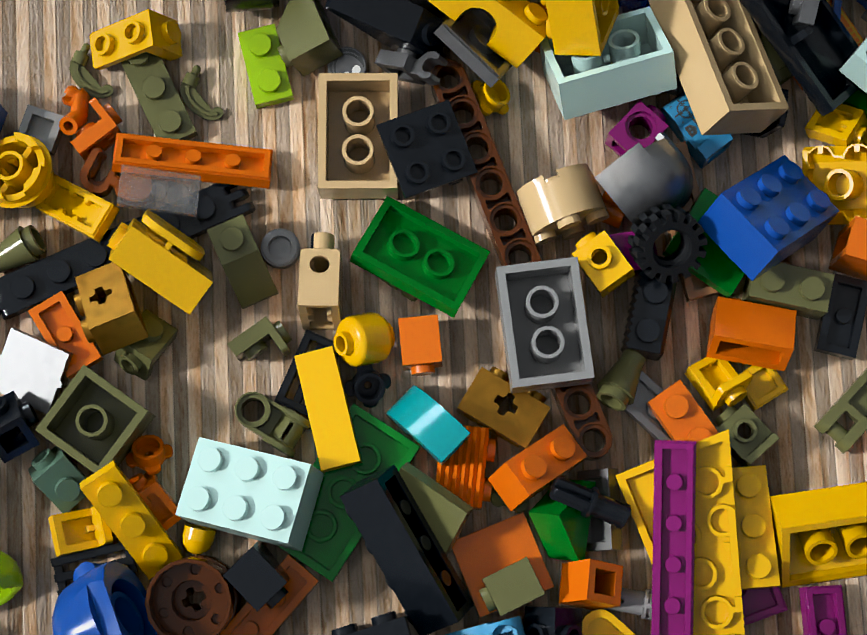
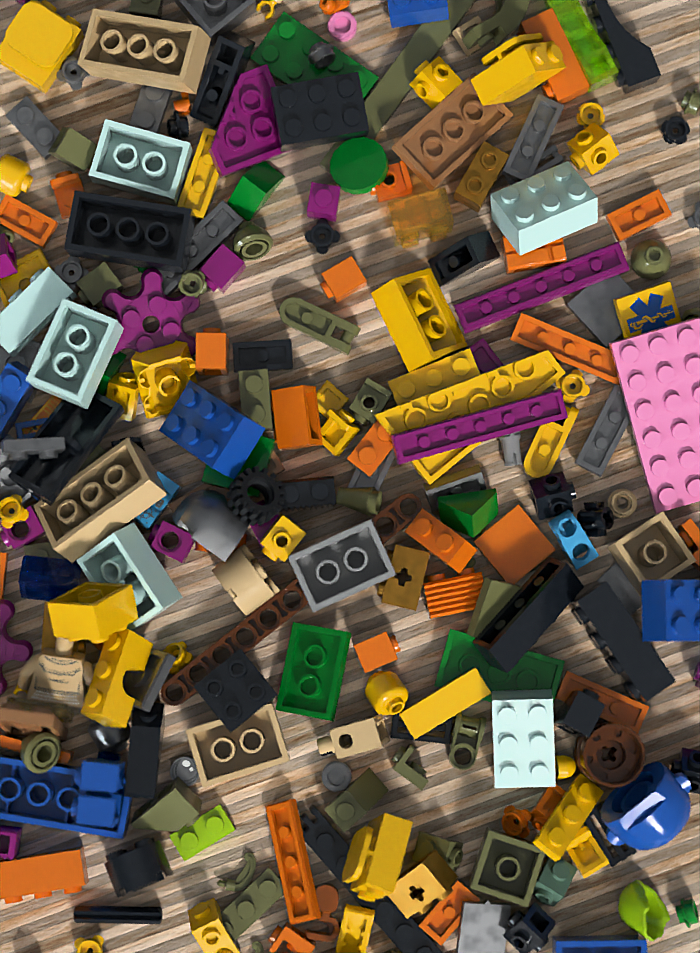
camera: 110 degrees left, 5 degrees up
clear plate [116,165,201,217] -> none
black plate [344,364,391,408] -> none
flat silver plate [375,48,448,85] -> none
teal brick [386,385,470,465] -> none
olive brick [479,557,545,616] -> none
black axle [549,477,631,529] -> none
orange brick [559,559,623,610] -> none

